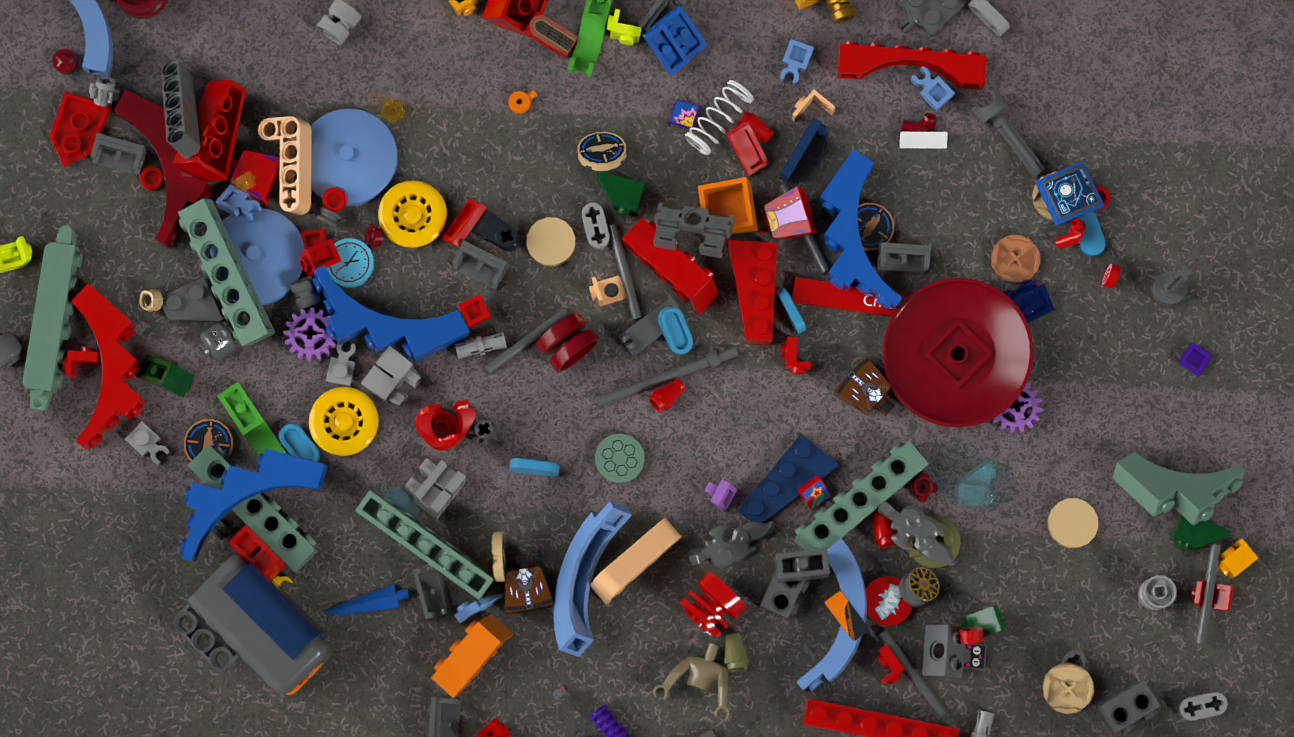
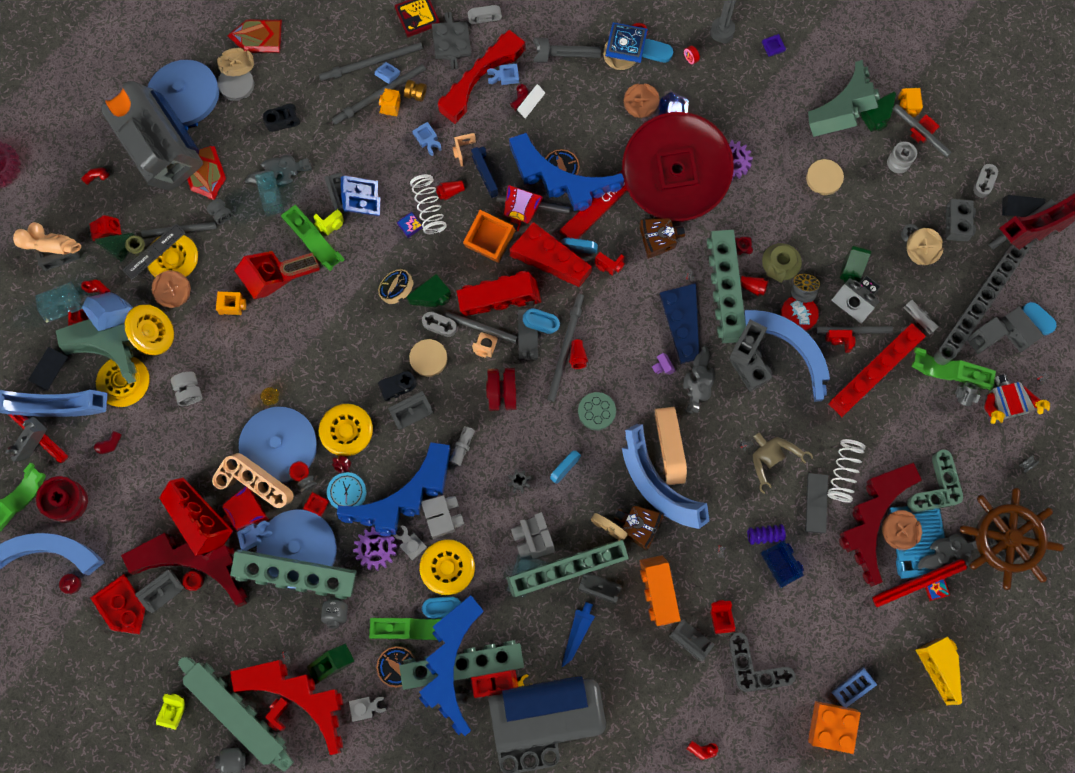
camera: 55 degrees left, 5 degrees down
light grey gear [89,76,120,107] -> none
tan axle [139,289,163,311] -> none
dark grey beam [161,59,200,158] -> none
dark grey wing [162,277,224,322] -> none
clear yellow plate [233,170,257,192] -> none
dark grey wheel [289,276,321,309] -> none
red bracket [299,239,342,276] -> none
red piece [414,400,476,451] -> none
red tile [442,199,487,248] -> none
medium blue plate [455,594,503,625] -> none
red tile [458,294,492,328] -> none
dark grey bar [484,308,569,374] -> none
orange piece [508,89,537,114] -> none
dark grey piece [653,202,734,258] -> none
red wheel [679,571,747,639] -> none
olive cone [724,633,749,672] -> none
red tile [725,121,770,176] -> none
tile [797,475,831,511] -> none
sticker [825,591,869,641] -> none
dark grey hinge [876,242,931,273] -> none
dark grey piece [878,501,954,566] -> none
clear light blue slope [955,458,997,510] -> none
red axle [960,627,983,644] -> none
red arm [1055,218,1086,249] -> none

